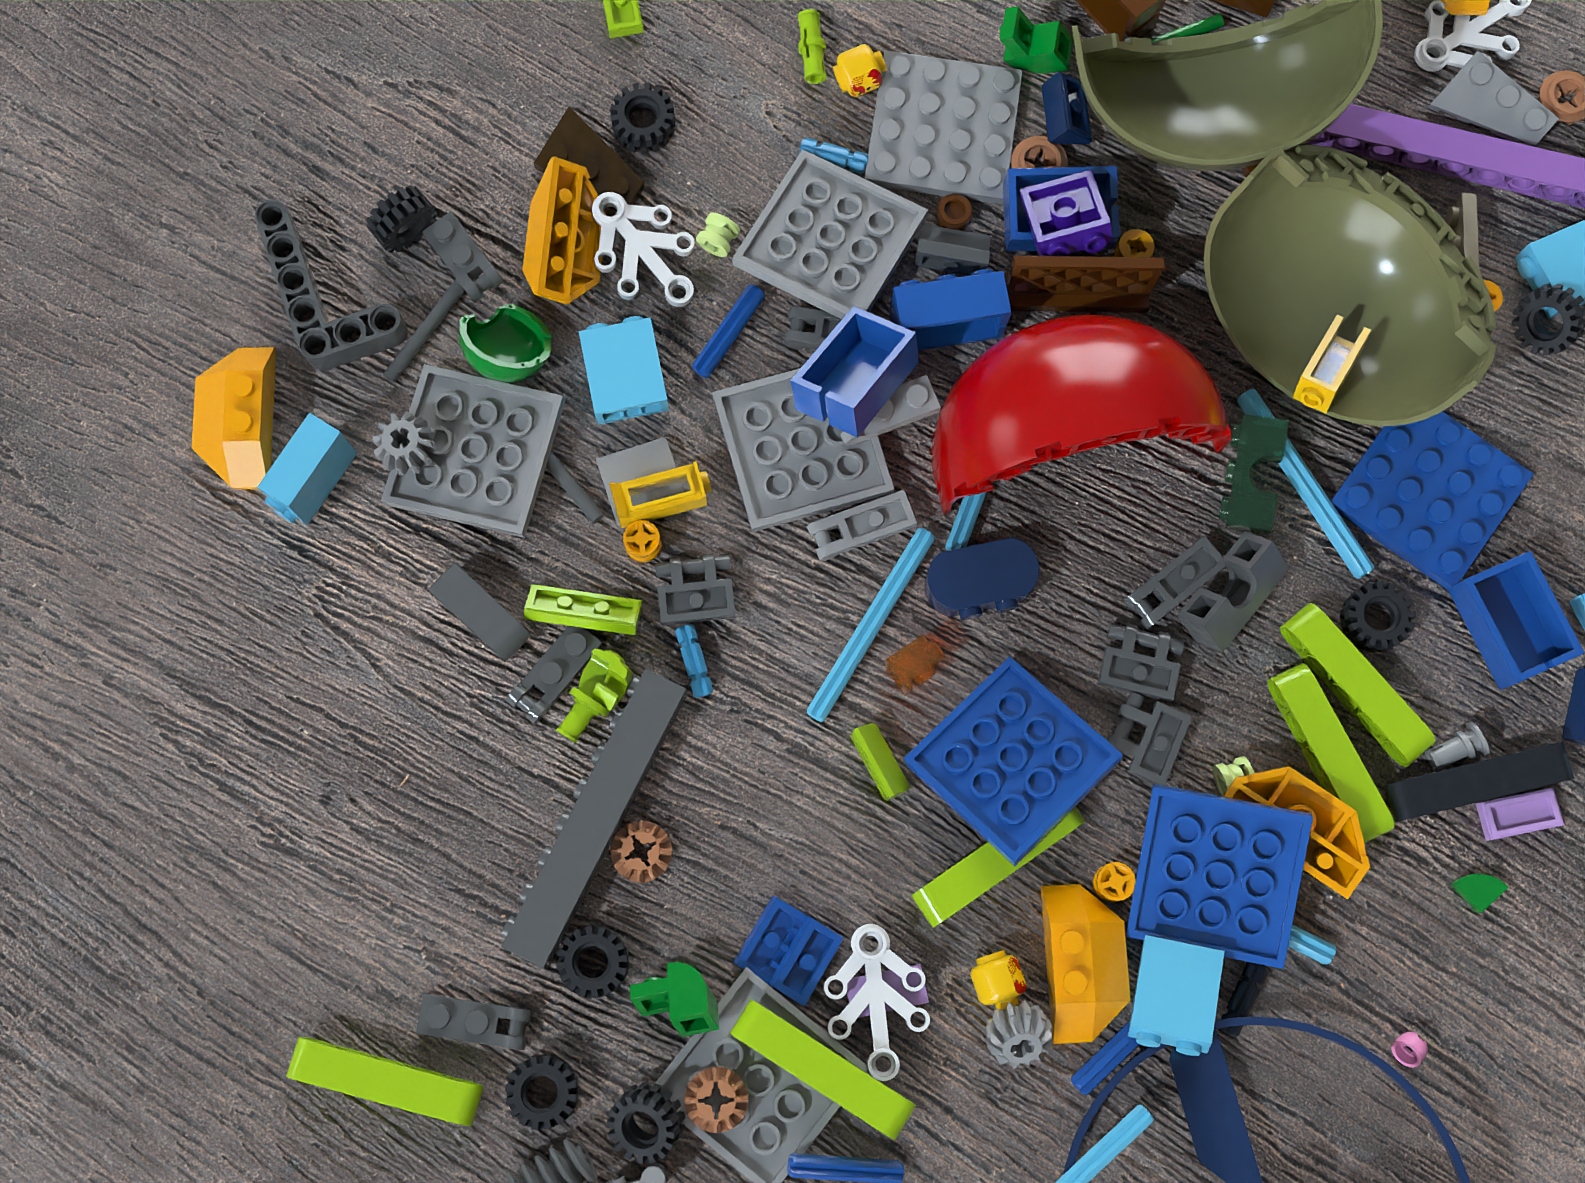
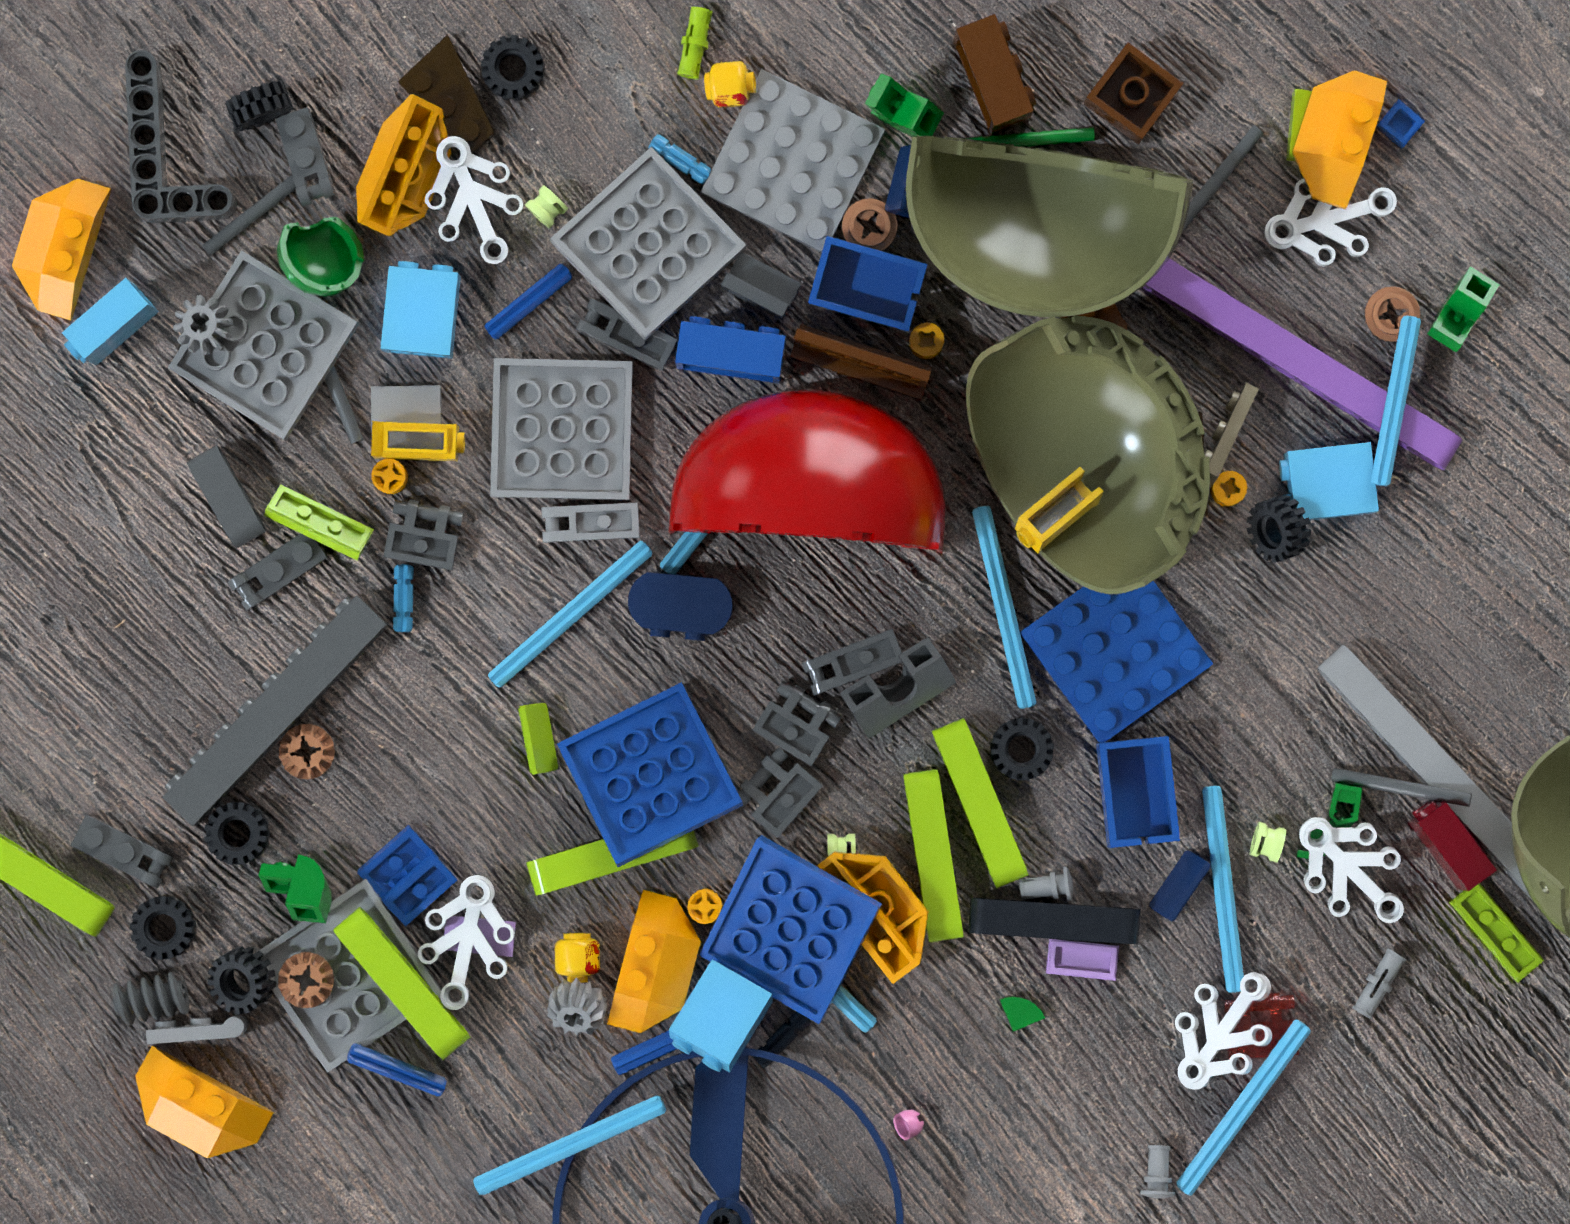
camera: 20 degrees right, 10 degrees up
lime piece [556,648,634,743] -> none
blue piece [790,306,919,438] -> none
light grey plate [841,375,941,446] -> none
clear orange brick [884,635,945,696] -> none
reddish brown tile [936,194,973,230] -> none
dark purple plate [1020,170,1112,256] -> none
clear green arch [1219,414,1289,535] -> none
light grey wing [1427,51,1559,147] -> none

